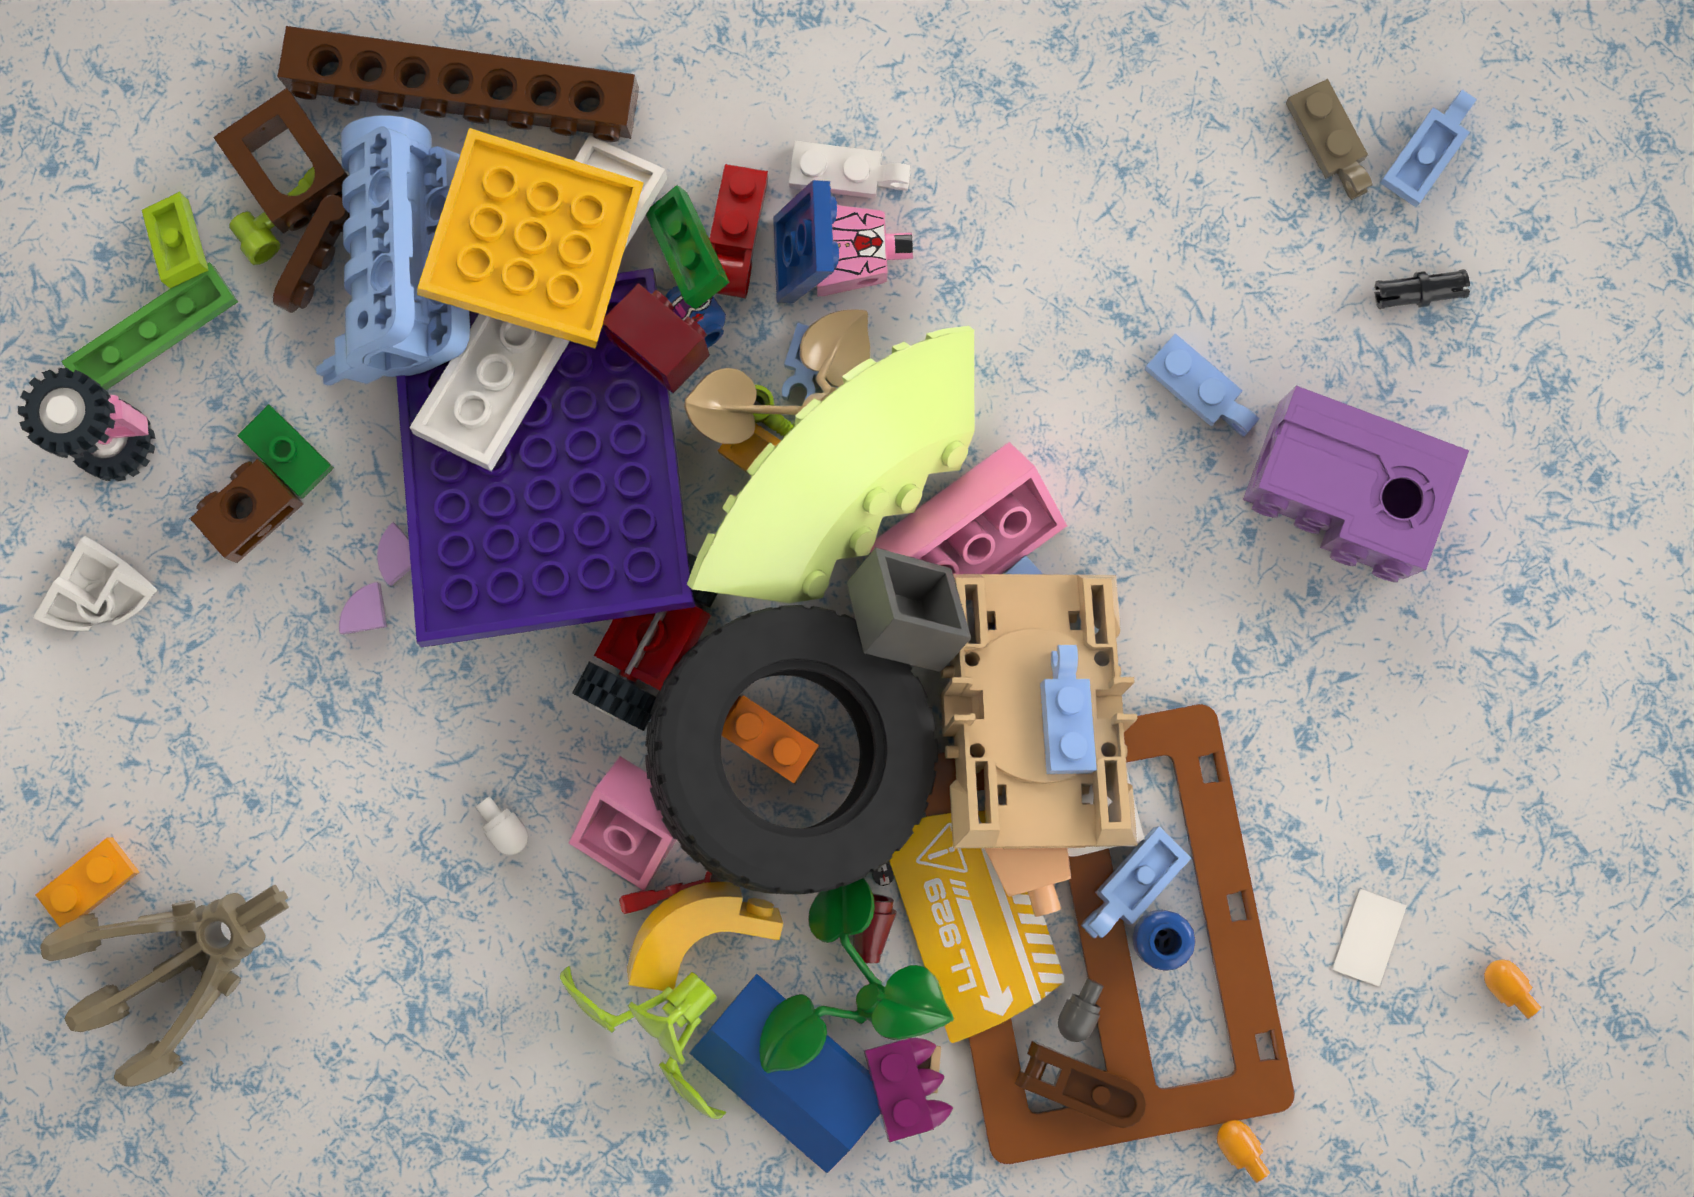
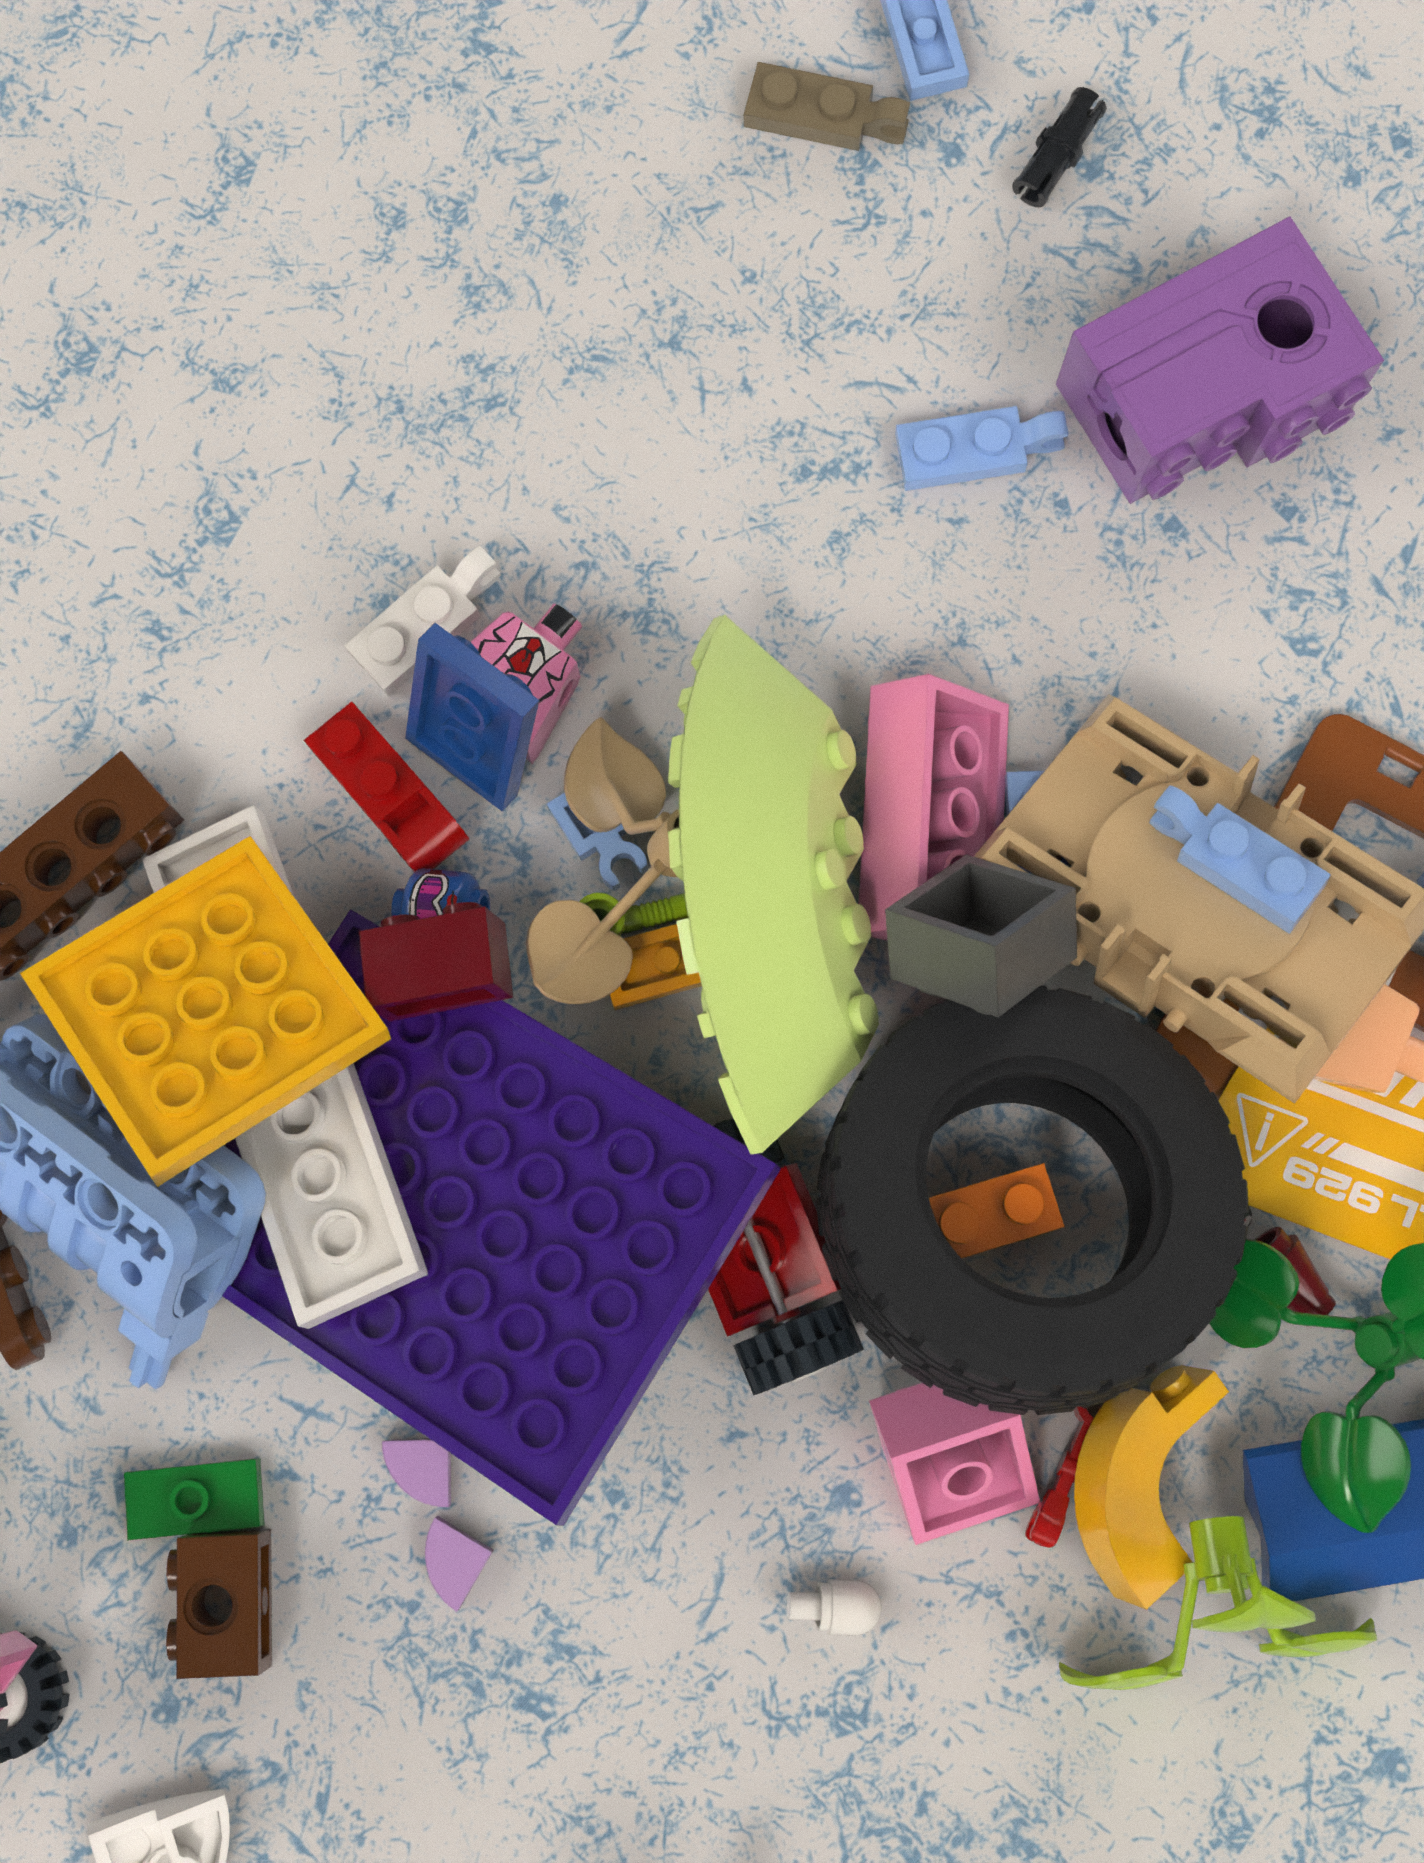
camera: 50 degrees left, 5 degrees down
green plate [646,185,730,310] -> none

